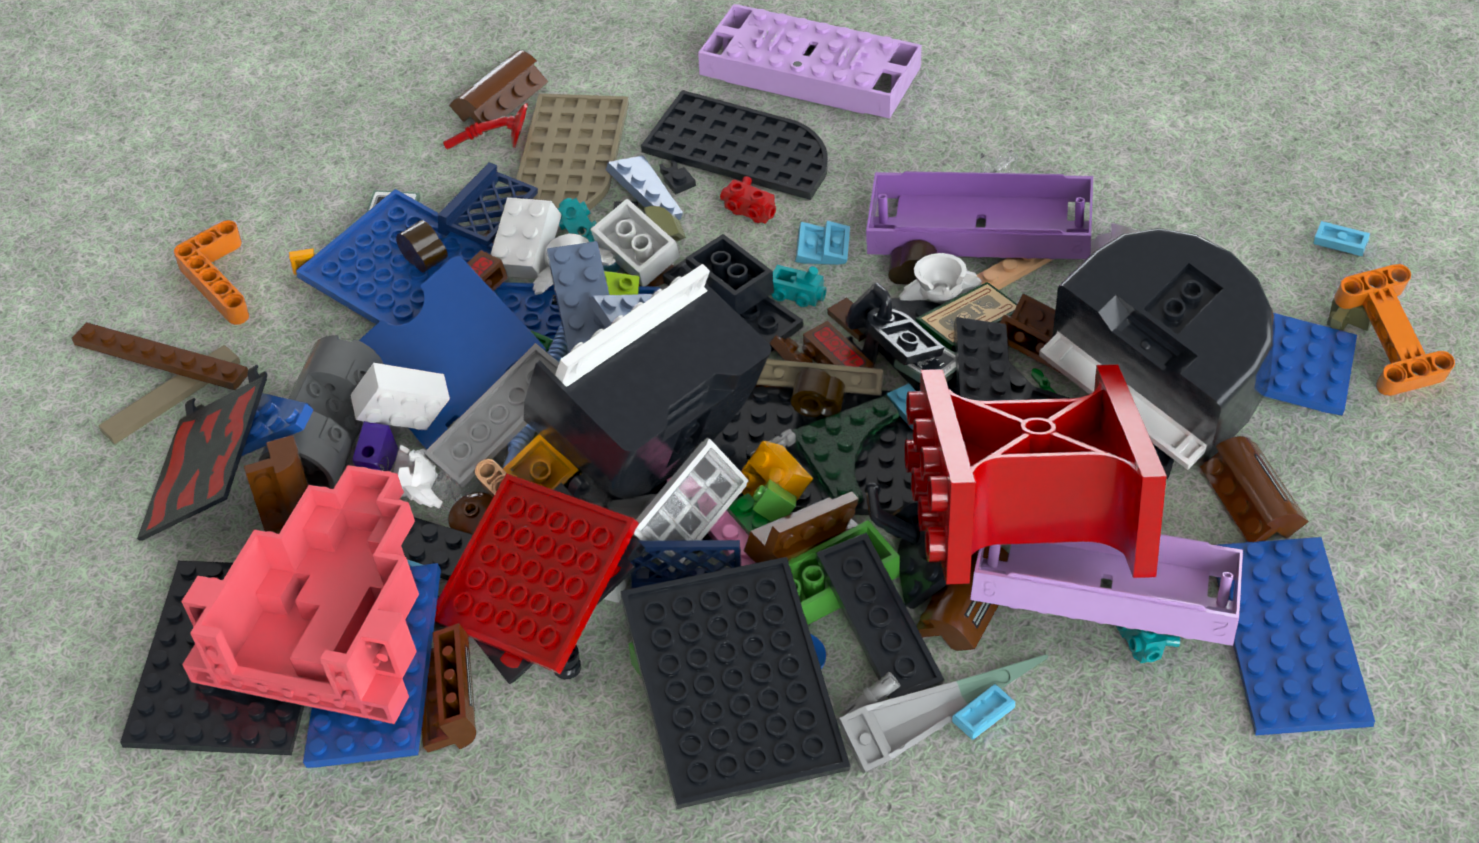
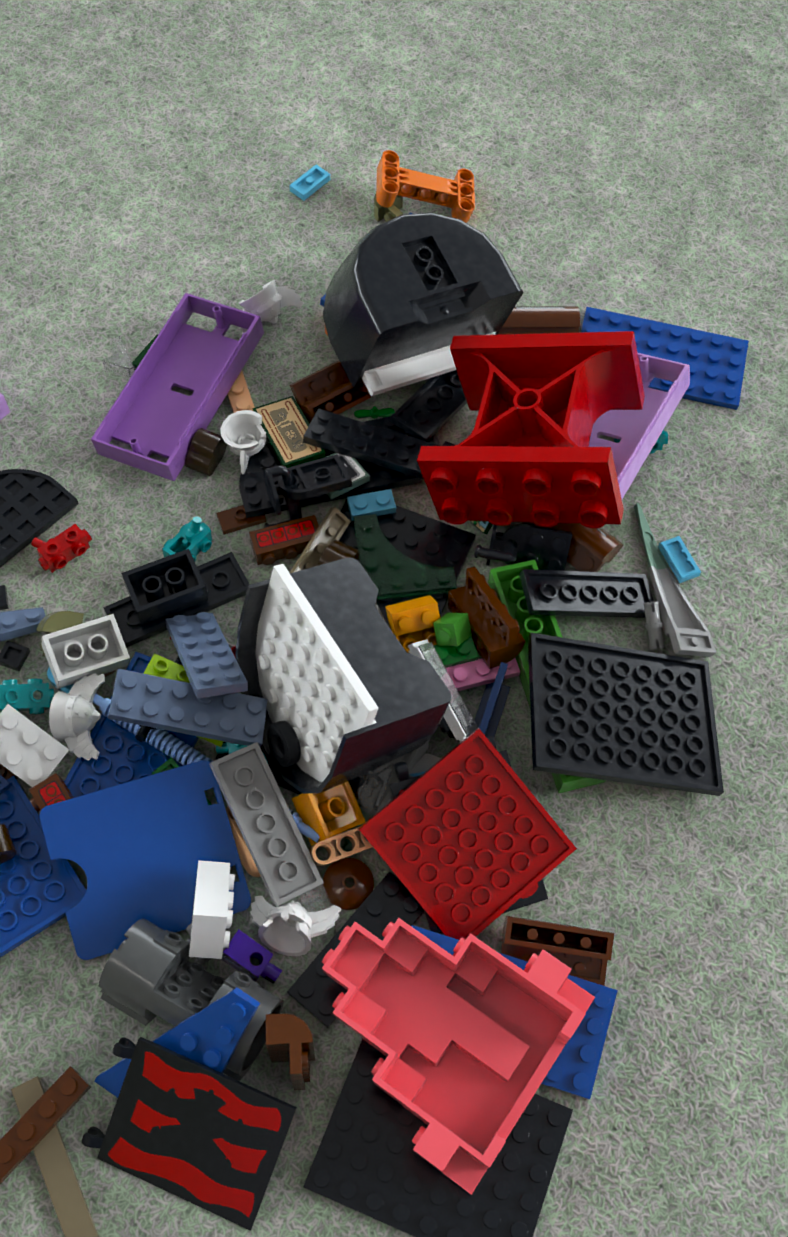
camera: 80 degrees left, 15 degrees up
reddish brown plate [770,336,813,363] -> none
medium azure slope [795,221,850,265] -> none

